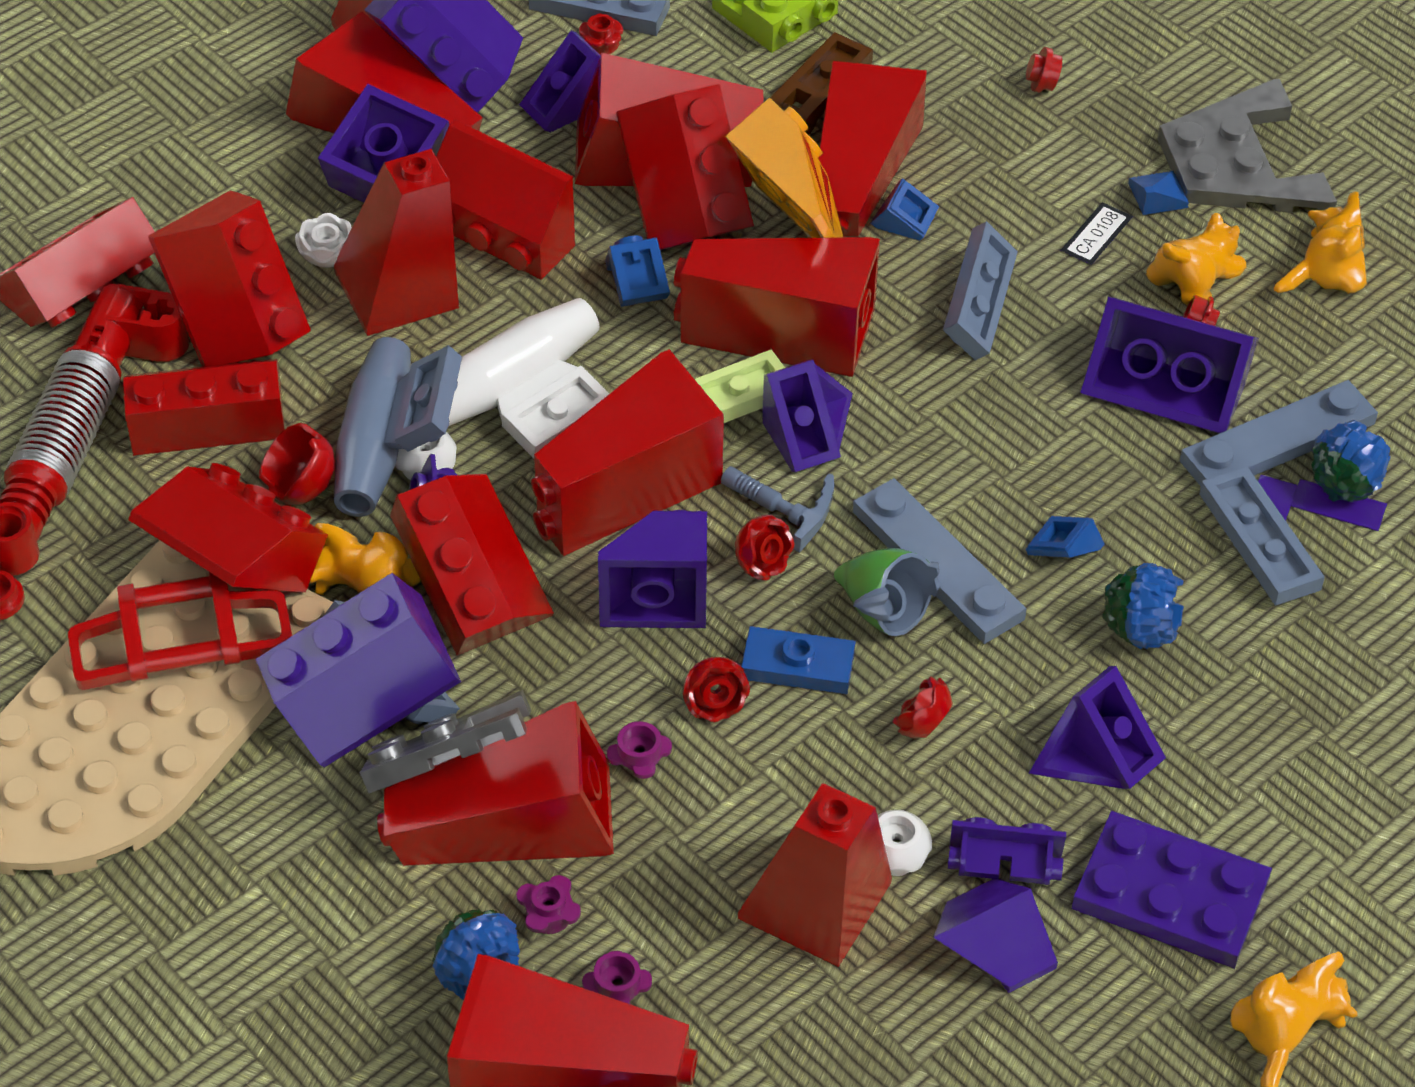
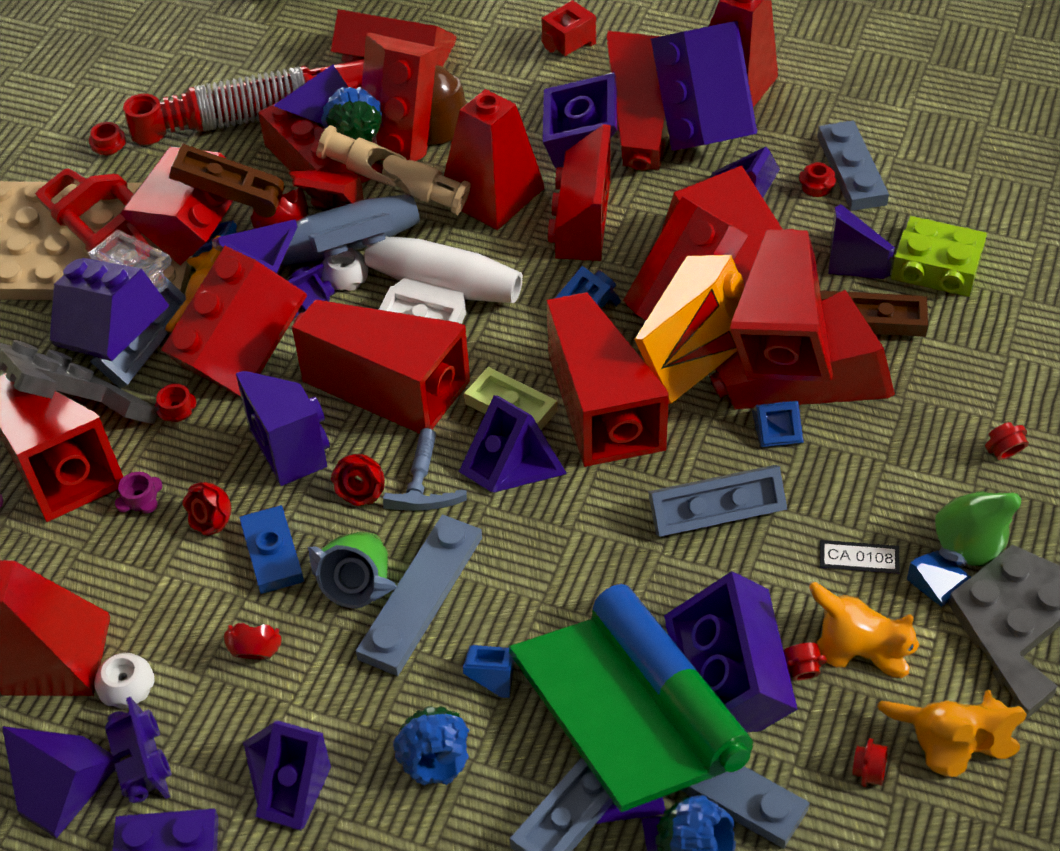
camera: 65 degrees right, 0 degrees up
none -> clear plate [89,229,172,293]
none -> red plate [155,384,197,422]
none -> reddish brown plate [169,143,285,218]
none -> dark purple slope [212,219,297,274]
none -> dark purple slope [273,65,348,124]
none -> red slope [289,170,364,210]
none -> tan piece [316,125,471,215]
none -> dark green piece [321,87,382,142]
none -> green door [509,584,753,812]
none -> red brick [541,0,596,56]
none -> red slope [730,229,833,382]
none -> dark purple slope [828,204,895,279]
none -> red plate [852,738,888,787]
none -> bright green hat [935,491,1021,567]

